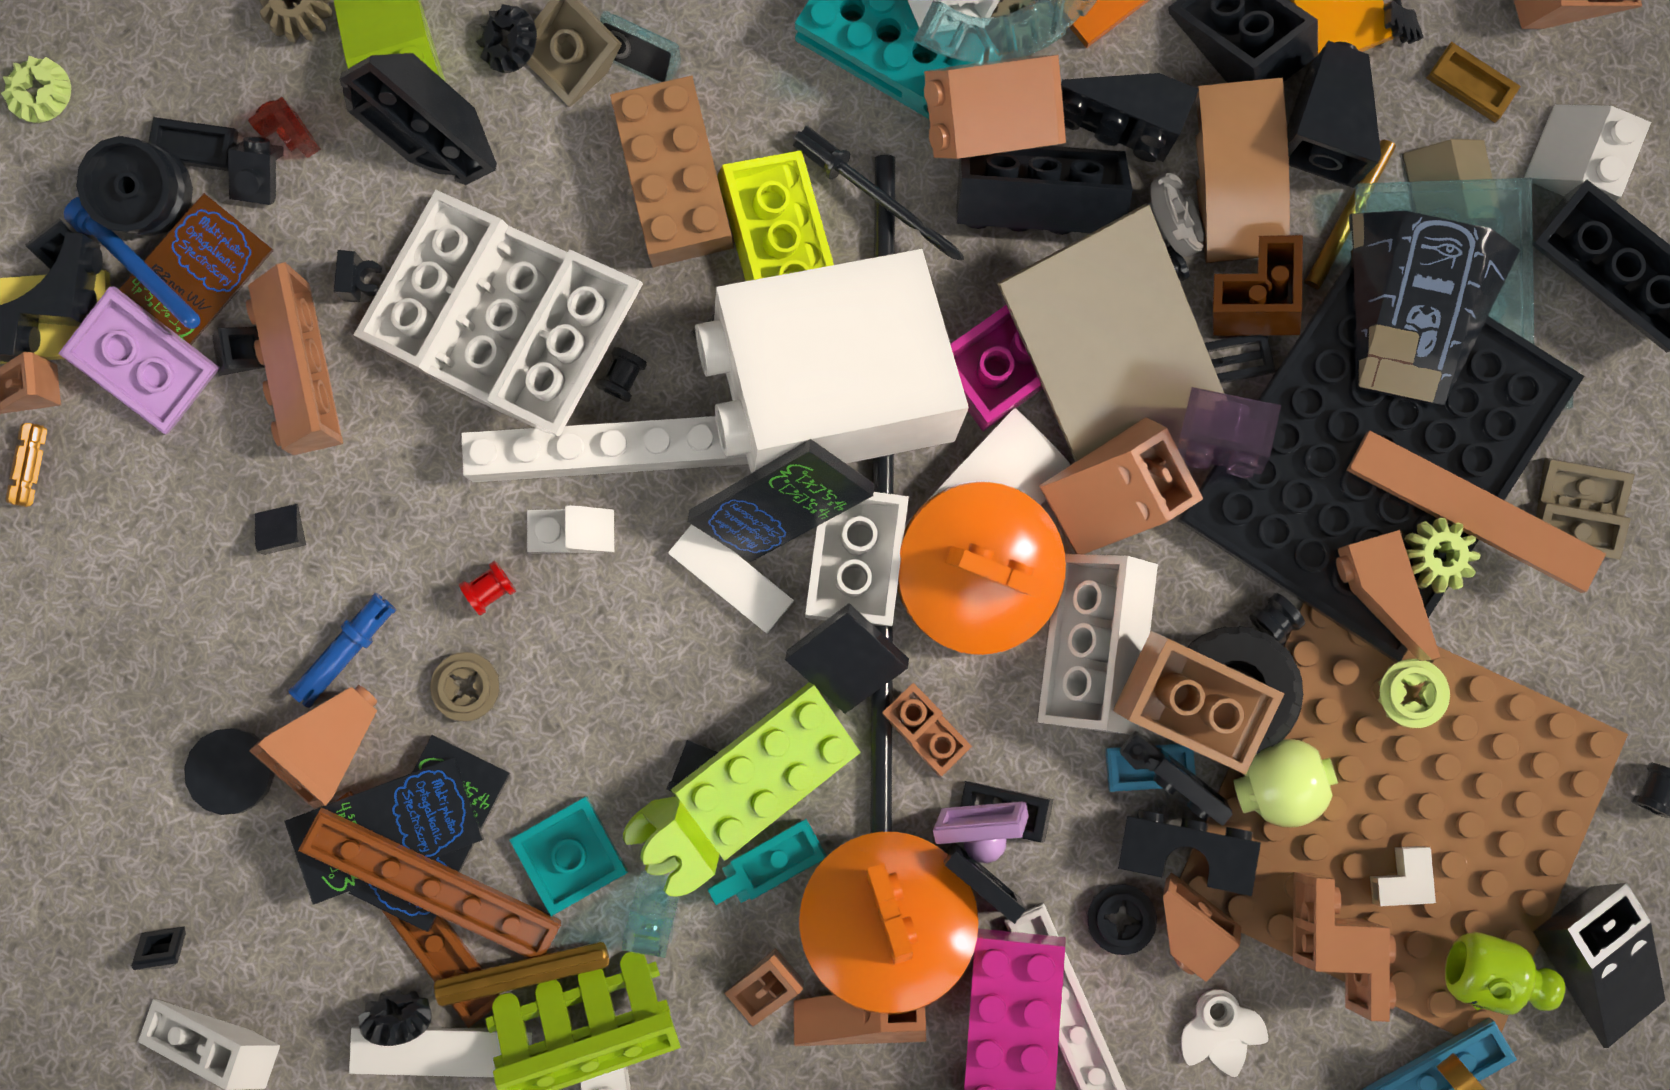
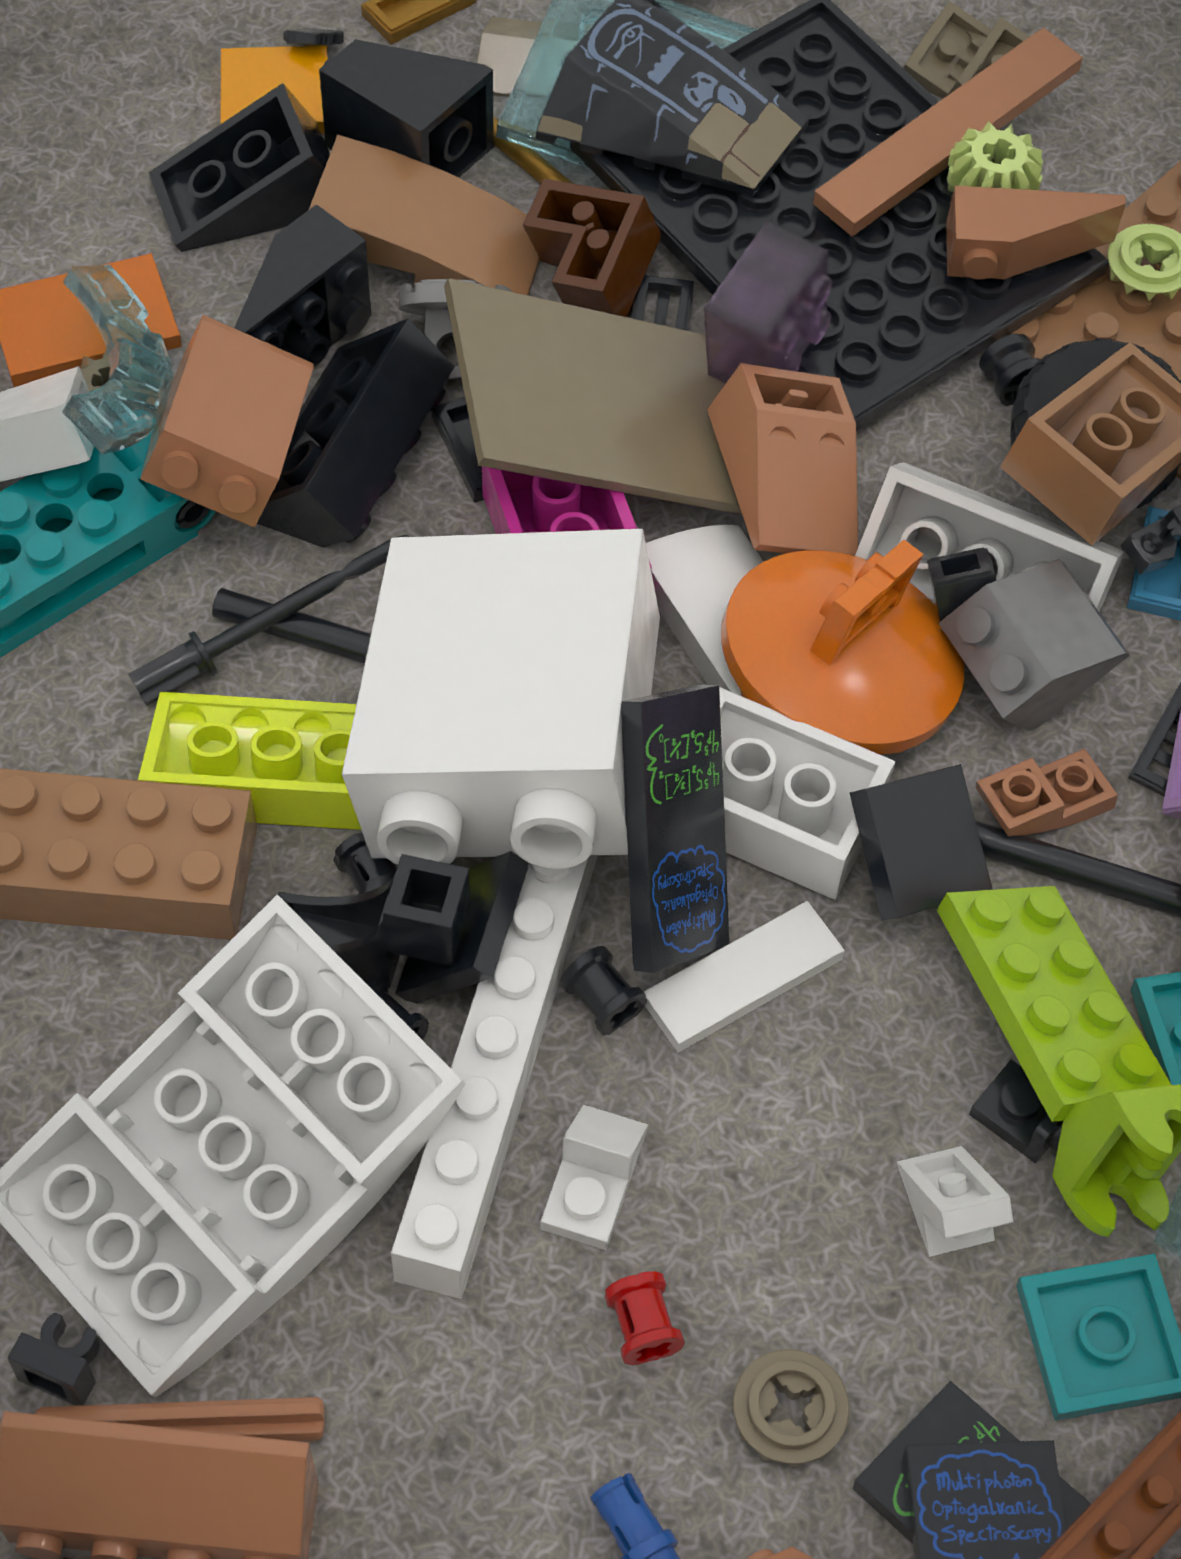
camera: 70 degrees left, 25 degrees down
none -> nougat axle [34,1397,325,1441]
none -> black arch [278,854,470,988]
none -> black tile [395,851,529,1003]
none -> black bush [560,946,647,1036]
none -> white slope [897,1146,1013,1257]
none -> black slope [927,547,997,622]
none -> flat silver slope [938,559,1130,731]

